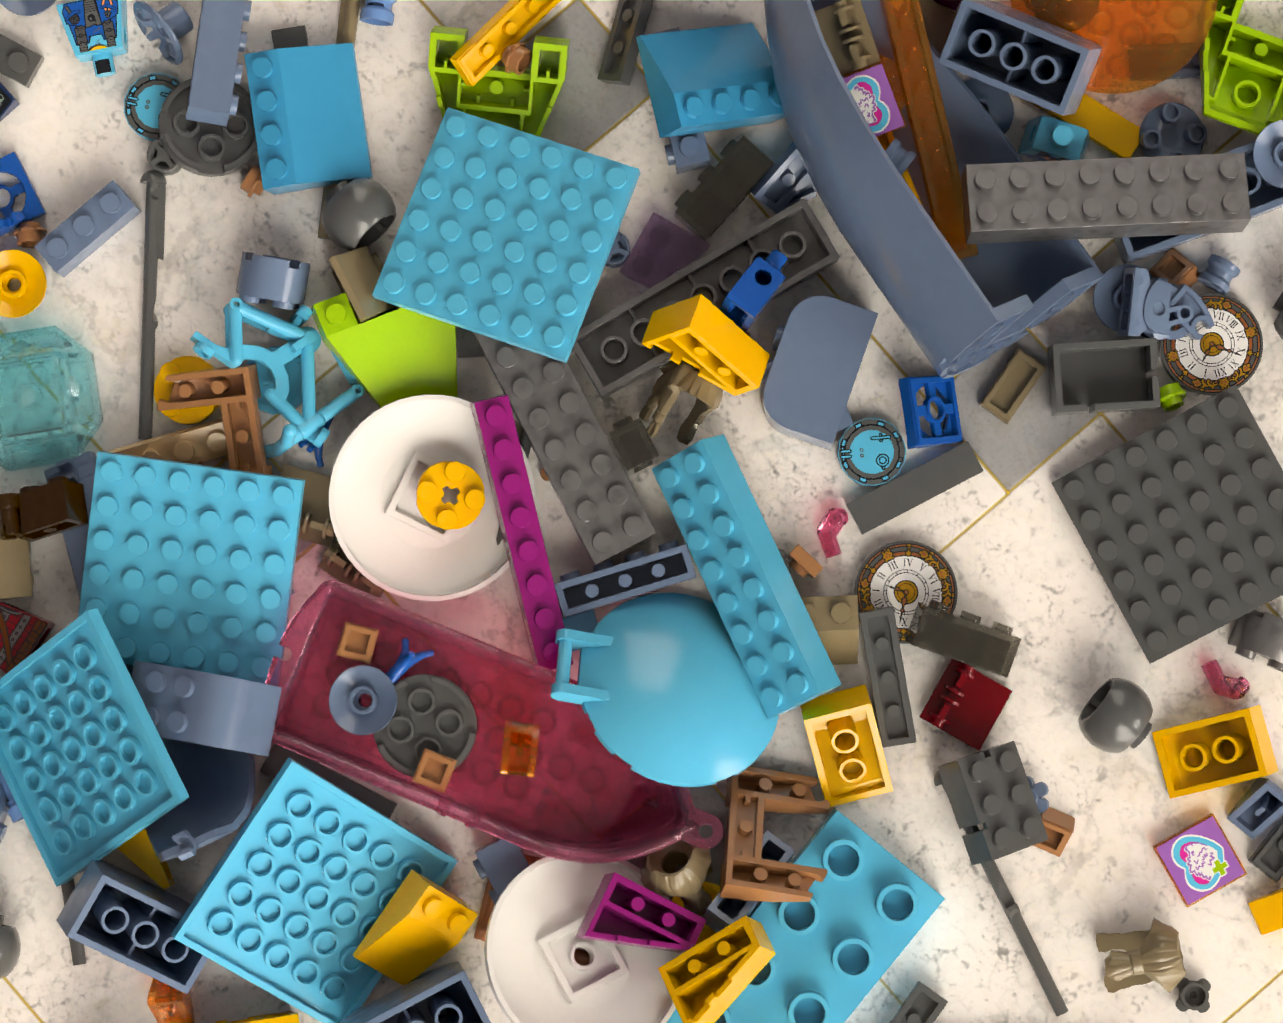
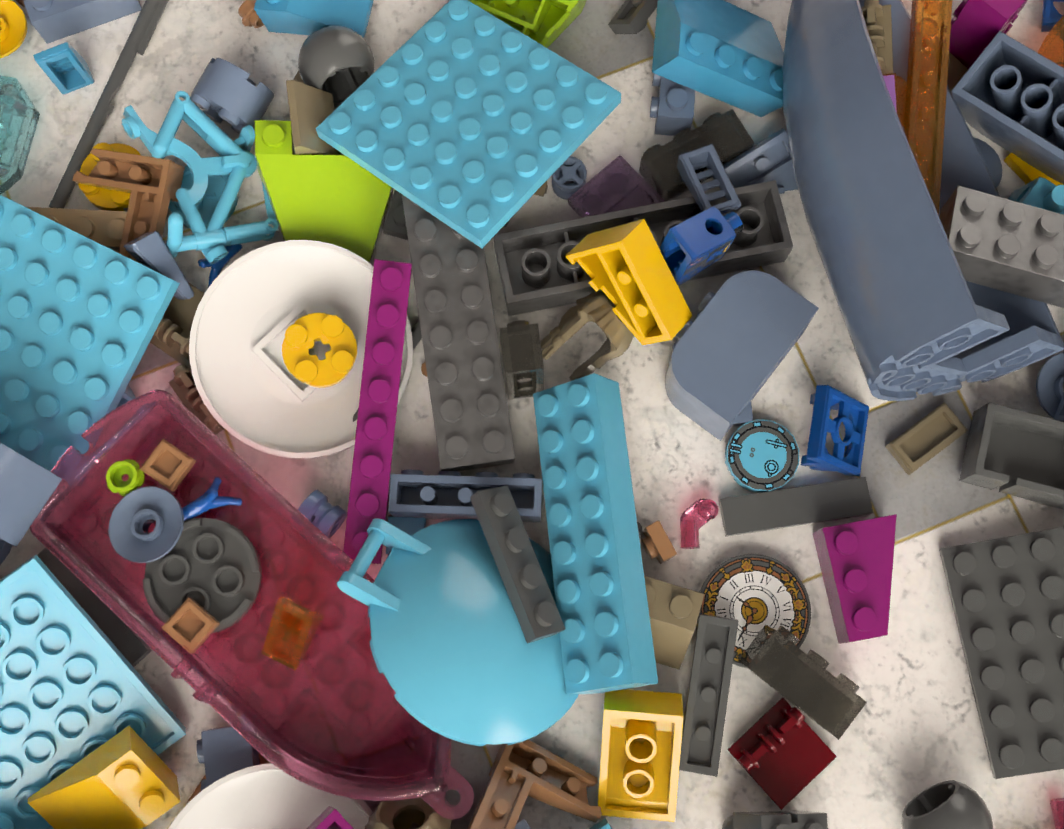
camera: 15 degrees right, 10 degrees down
none -> dark azure slope [33,42,95,95]
none -> lime plate [106,459,145,496]
none -> sand blue slope [124,231,194,300]
none -> medium blue wheel [295,490,347,542]
none -> dark grey plate [470,485,565,643]
none -> sand blue slope [677,144,741,214]
none -> magenta wedge [812,514,897,644]

